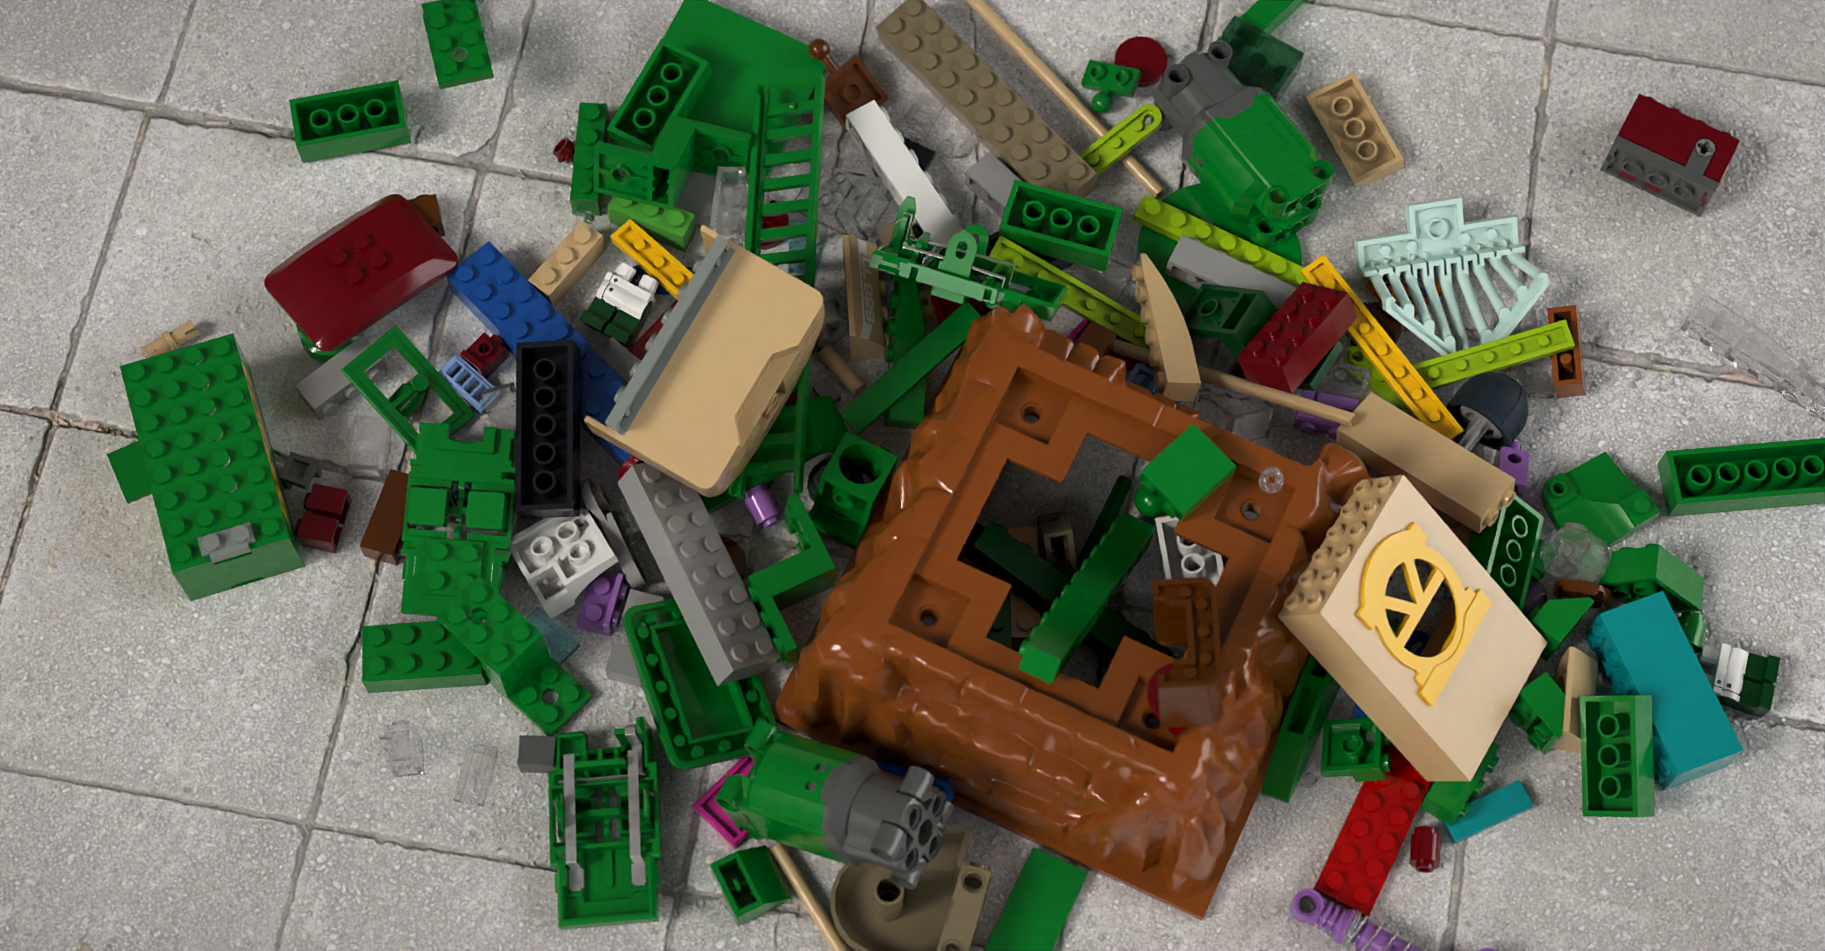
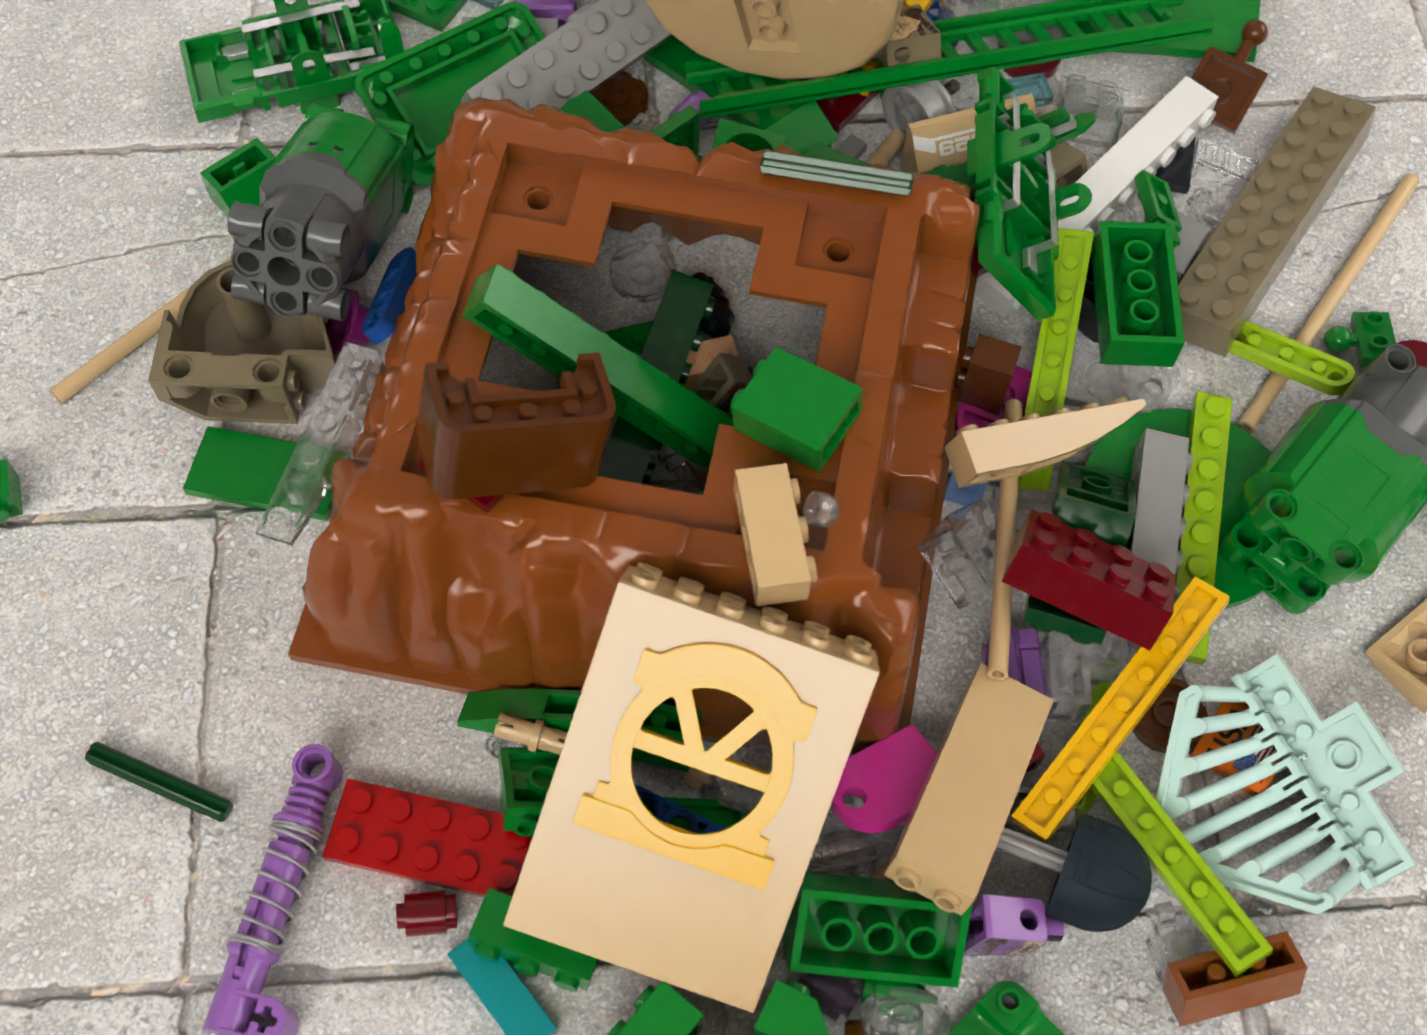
camera: 75 degrees right, 5 degrees down
none -> clear slope [255,342,385,546]
none -> tan pin [493,712,568,755]
none -> tan brick [733,463,817,606]
none -> axle [760,150,914,196]
none -> green hinge [1134,170,1182,248]

